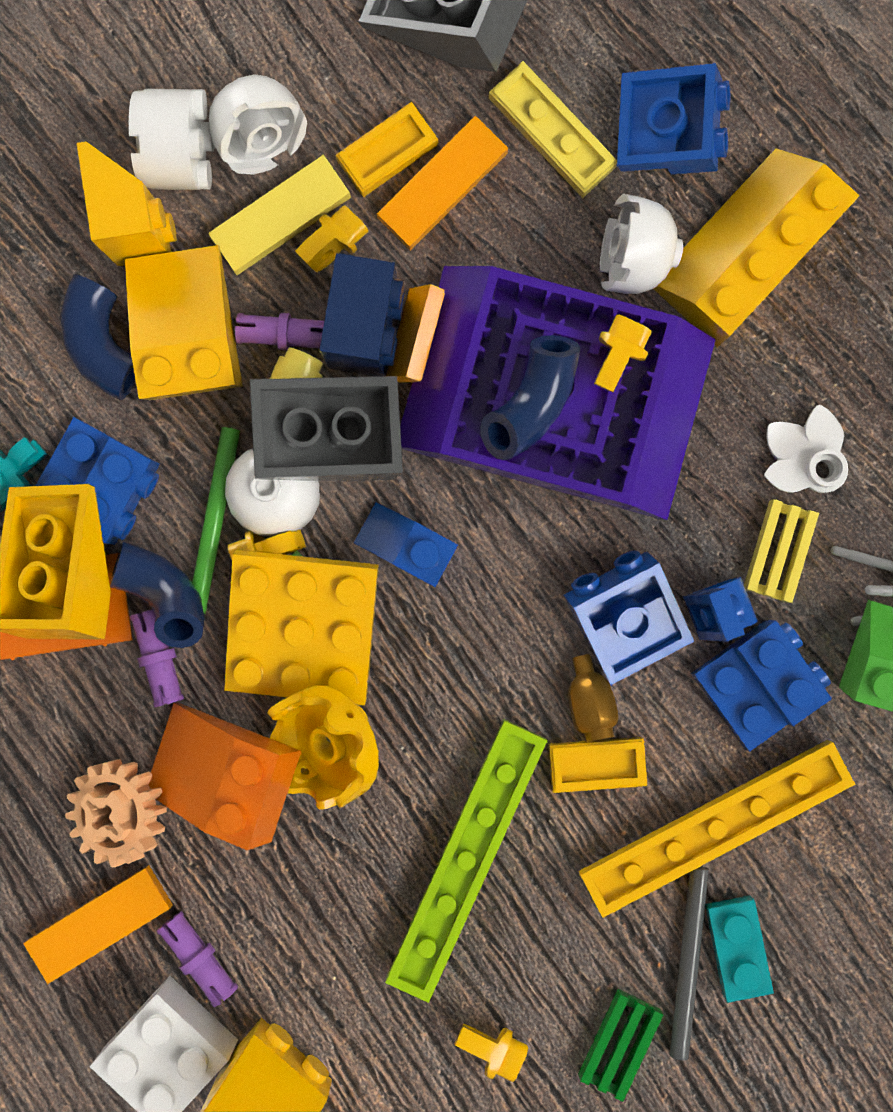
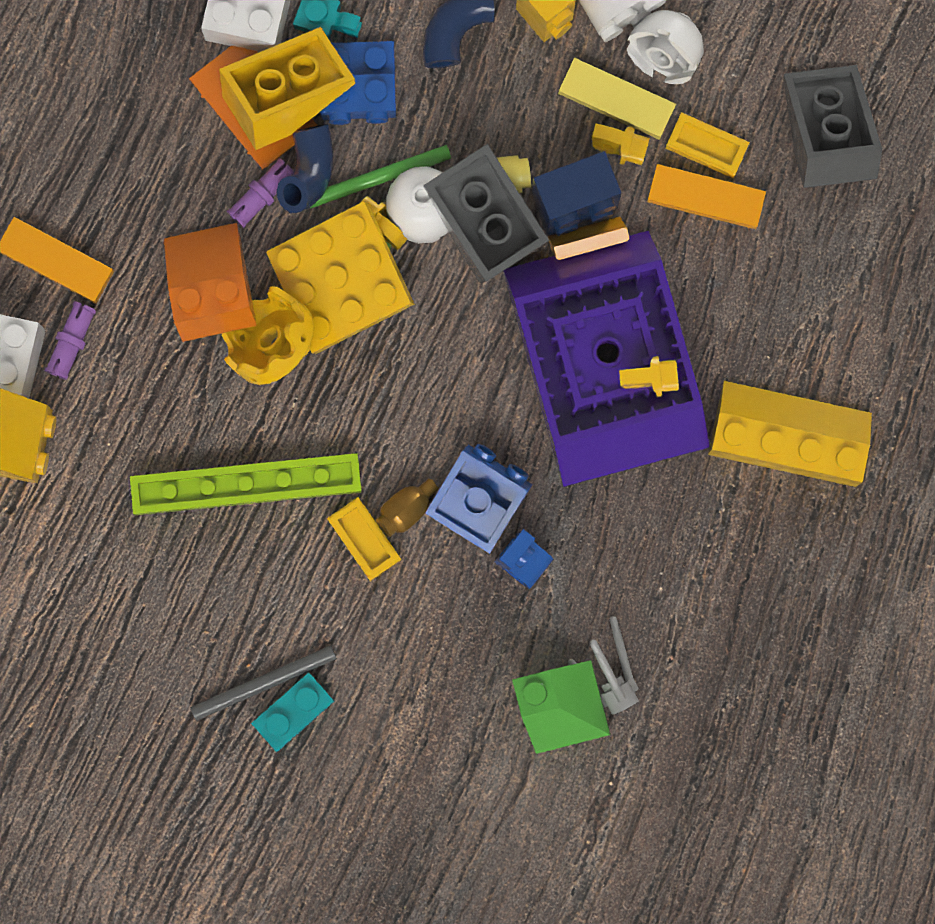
camera: 60 degrees right, 5 degrees down
light nougat gear [65,759,167,867] -> none
yellow slope [125,245,243,400] -> none
medium lavender pin [235,313,324,351] -> none
blue slope [354,502,458,588] -> none
yellow piece [454,1024,528,1082] -> none
dark blue cylinder [480,335,580,460] -> none
light yellow tile [489,61,617,198] -> none
yellow plate [578,740,856,918] -> none
green tile [578,989,664,1102] -> none
white cylinder [600,194,683,294] -> none
blue plate [617,63,731,175] -> none
blue plate [691,620,832,752] -> none
light yellow tile [744,499,819,603] -> none
white plate [764,405,848,493] -> none

